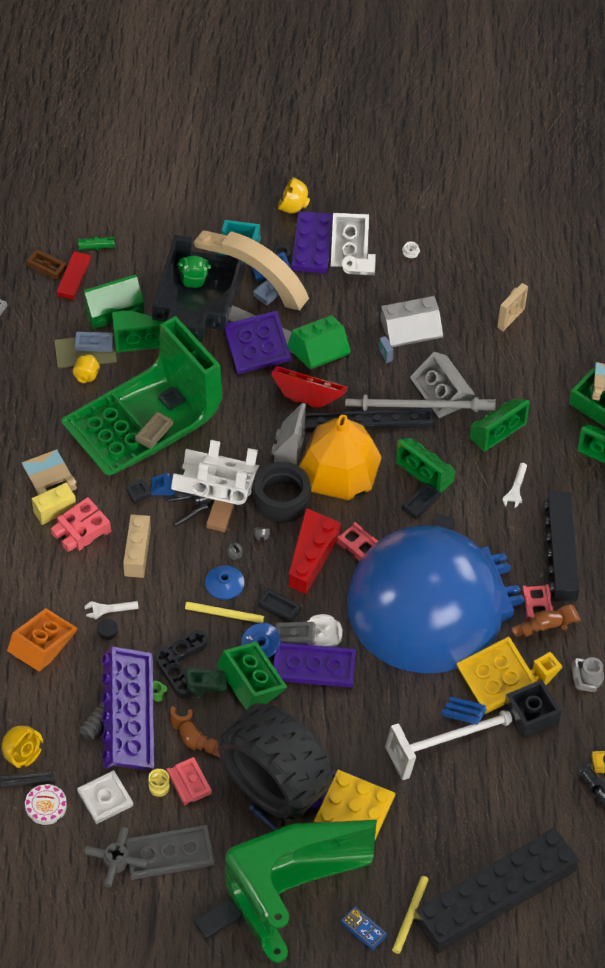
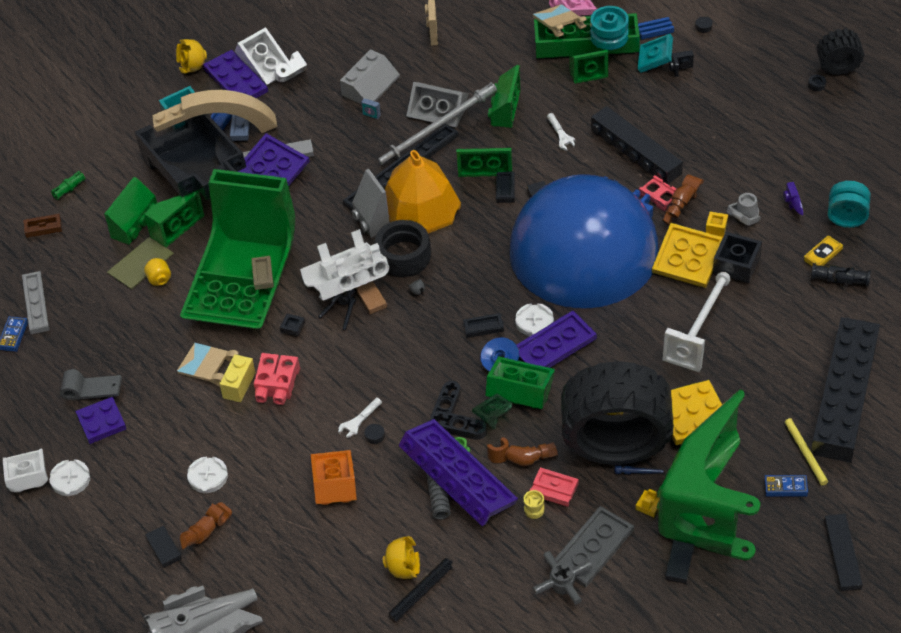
camera: 35 degrees left, 5 degrees down
white tile [25,784,67,825] -> none
red tile [57,251,91,300] -> none
sand blue plate [75,332,114,352] -> none
white tile [77,770,133,824] -> none
tan brick [124,514,151,578] -> none
blue slope [151,473,175,495] -> none
black tile [158,386,184,411] -> none
green helmet [177,256,211,288] -> none
light yellow bar [185,602,264,623] -> none
blue dish [205,565,244,600] -> none
dark grey hinge [227,542,243,560] -> none
red wedge [271,366,348,408] -> none
dark grey plate [275,622,316,644] -> none
green slope [286,315,351,370] -> none
red wedge [289,508,341,594] -> none
coral piece [336,522,378,561] -> none
white plate [402,242,420,258] -> none
blue tile [441,697,487,725] -> none

